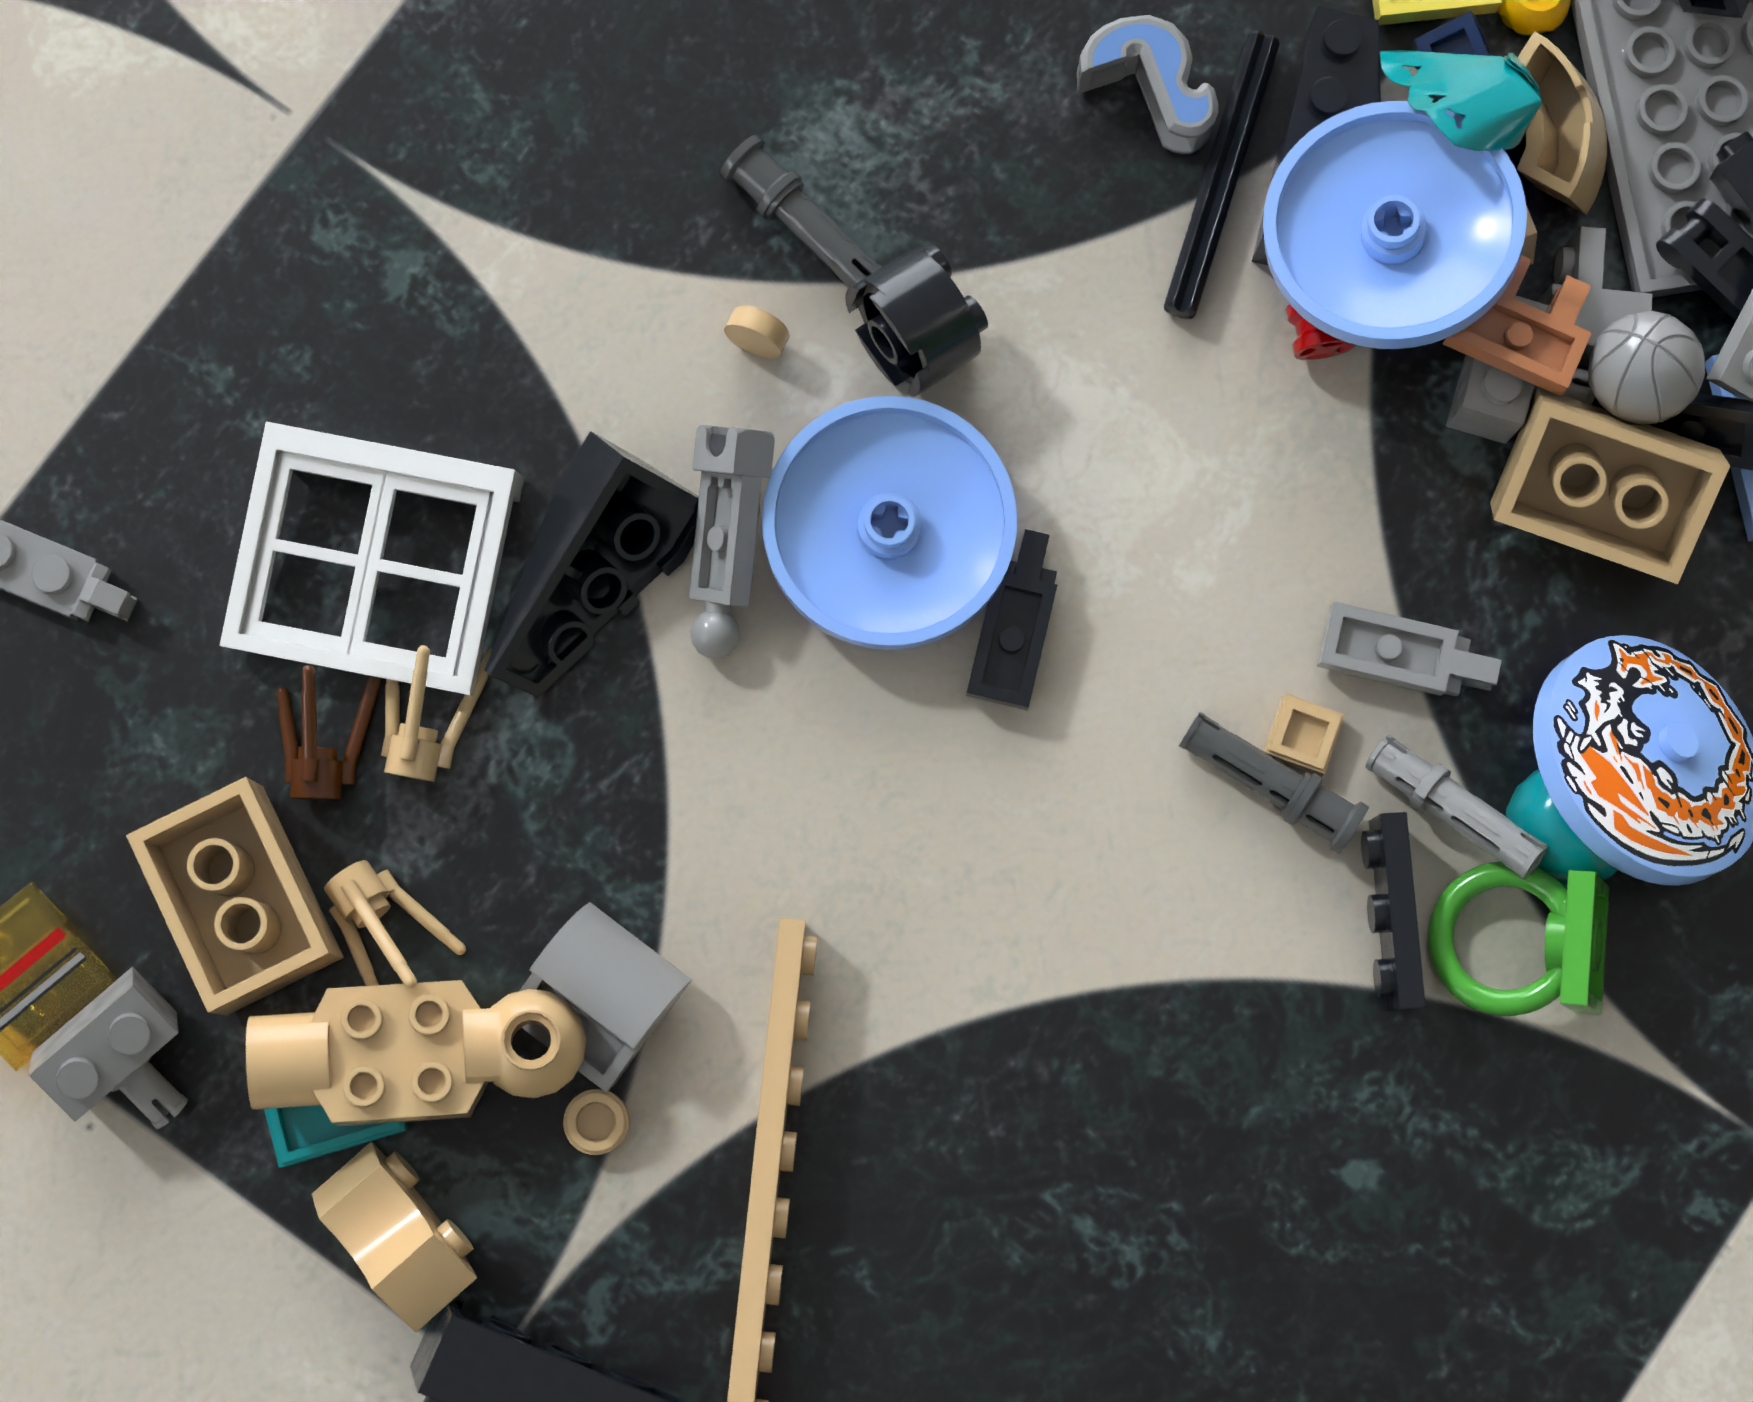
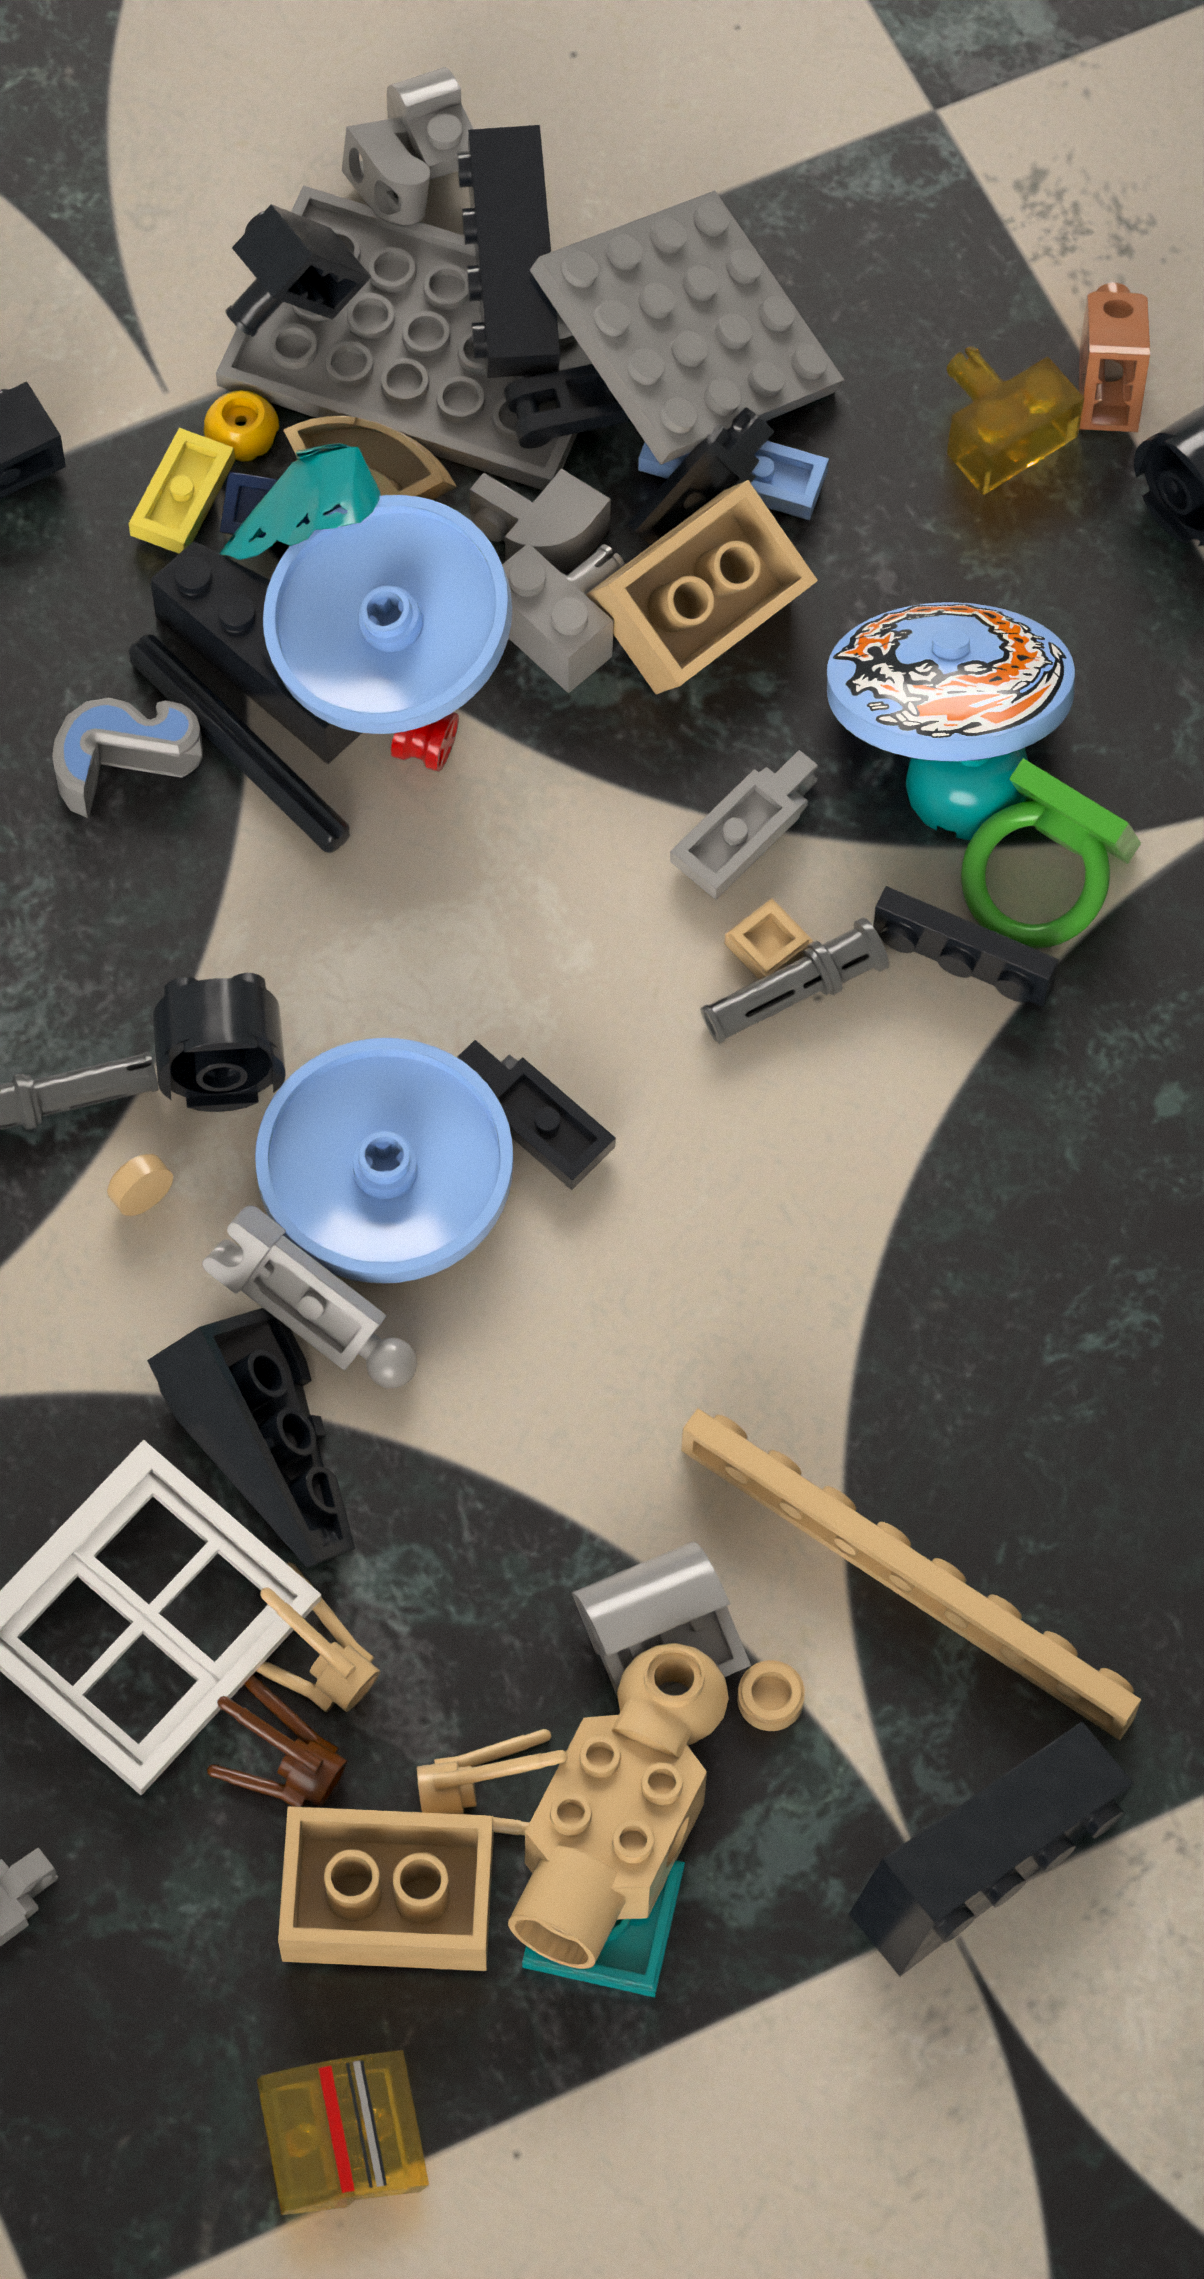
camera: 60 degrees left, 15 degrees down
light grey brick [28,966,188,1129] -> none
tan brick [312,1141,477,1333] -> none
light grey pin [1365,735,1550,880] -> none
nougat plate [1443,255,1592,396] -> none
light grey piece [1588,311,1705,425] -> none

